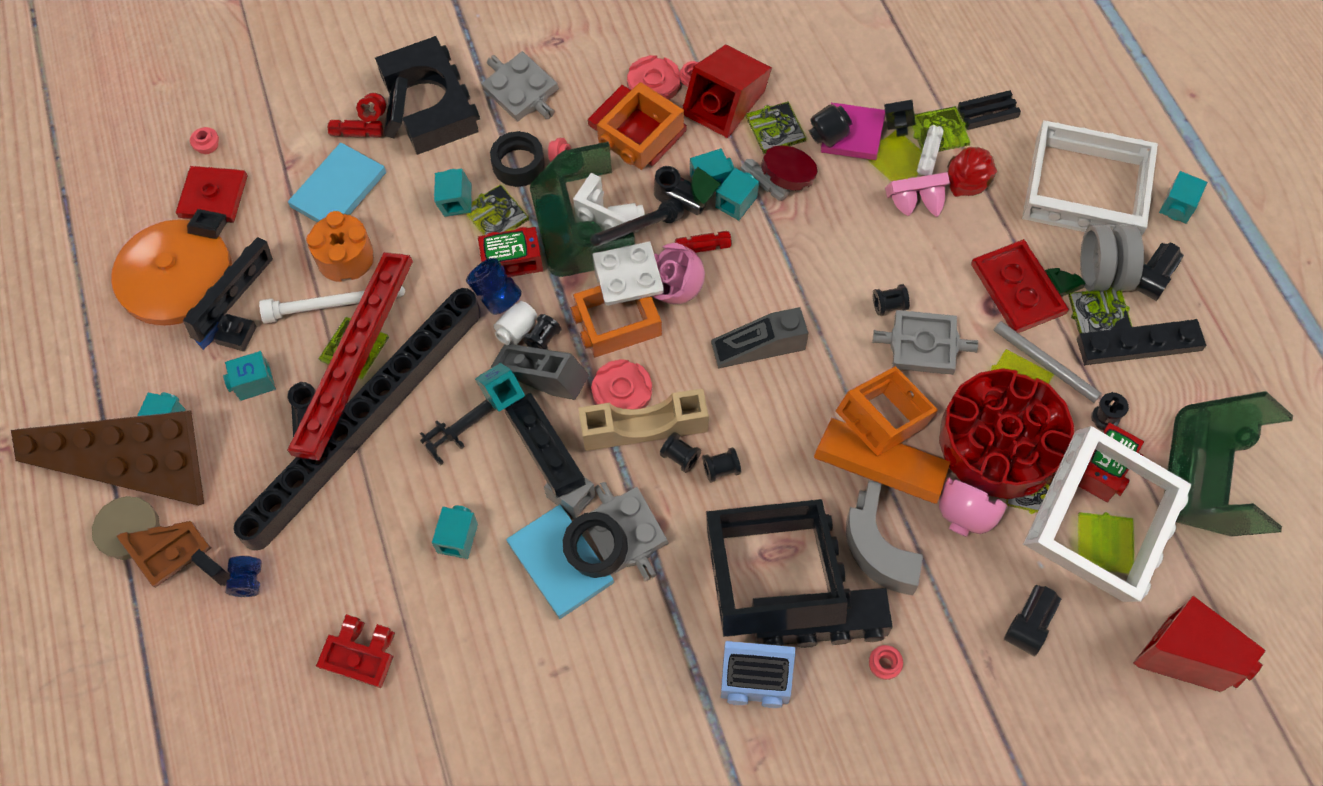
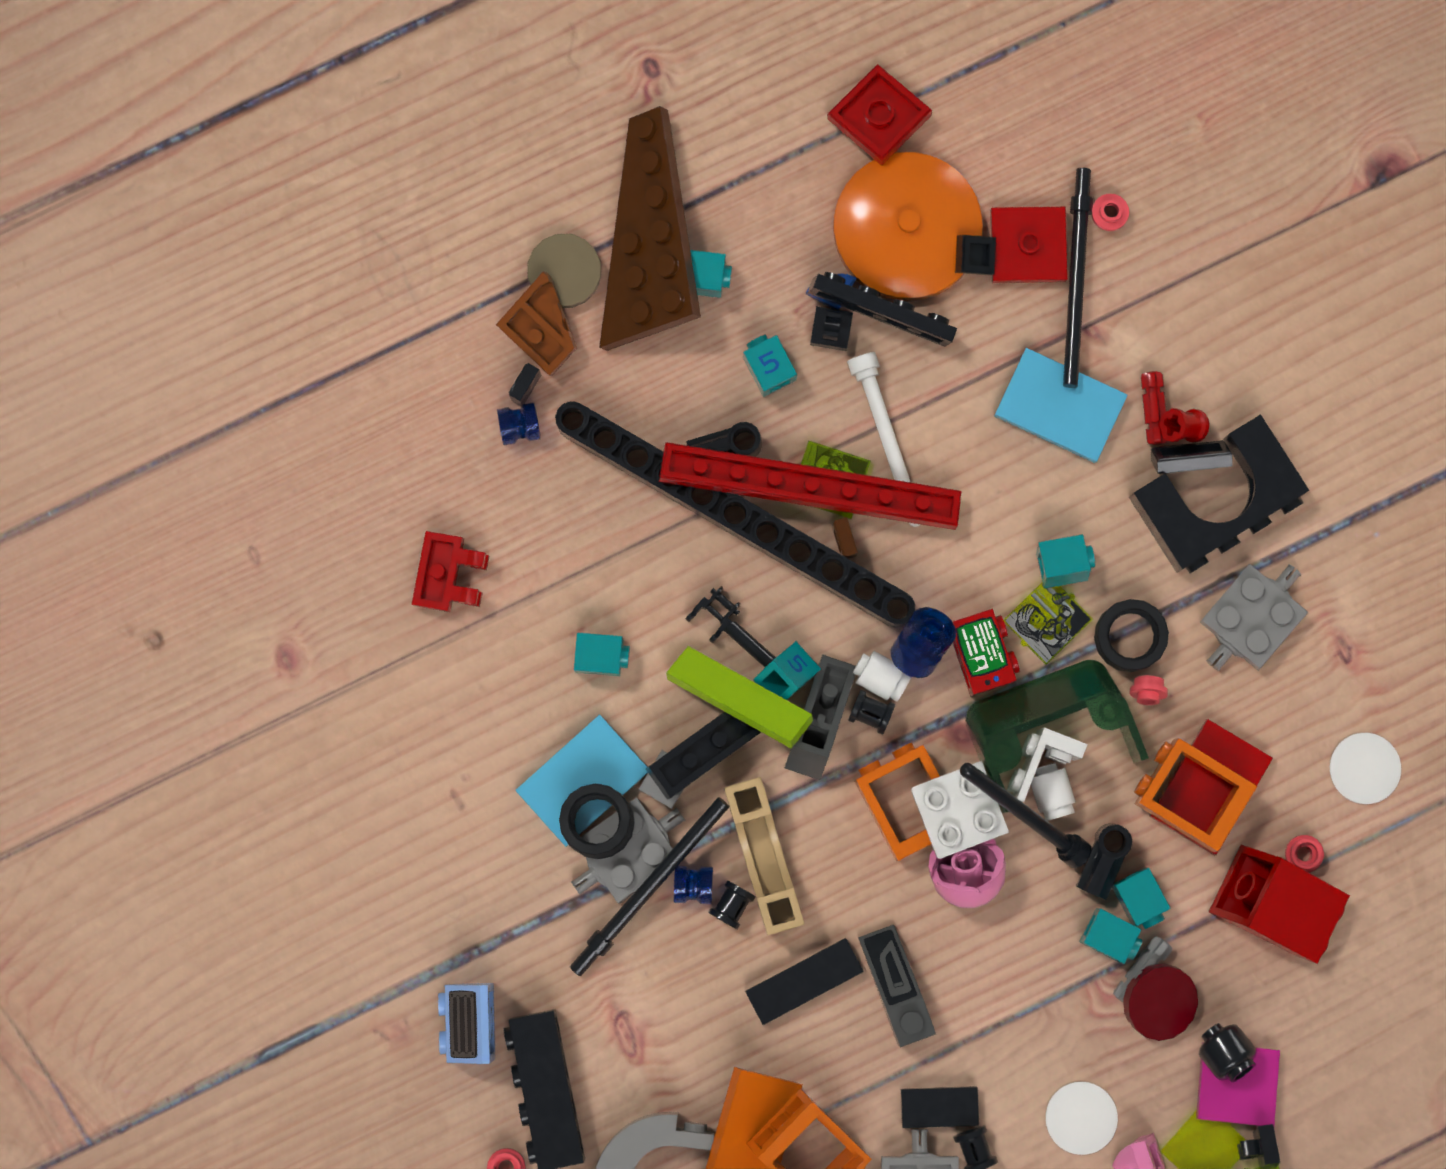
camera: 80 degrees right, 20 degrees up
orange brick [306,211,374,282] -> none
coral tile [591,359,652,409] -> none
coral tile [627,55,681,100] -> none
red axle [675,231,732,253] -> none
dark green tile [691,166,720,208] -> none
black bush [702,447,741,483] -> none
black window [706,499,852,637] -> none
piece [746,101,806,154] -> none
none -> black bar [570,797,730,976]
none -> lime tile [666,646,813,749]
none -> clear blue wheel [674,866,713,904]
none -> black tile [745,938,864,1025]
none -> red plate [827,64,932,166]
none -> reddish brown tile [832,517,858,559]
none -> black tile [900,1086,979,1128]
none -> white sticker [1045,1082,1118,1155]
none -> black bar [1063,168,1093,388]
none -> white sticker [1330,733,1401,804]

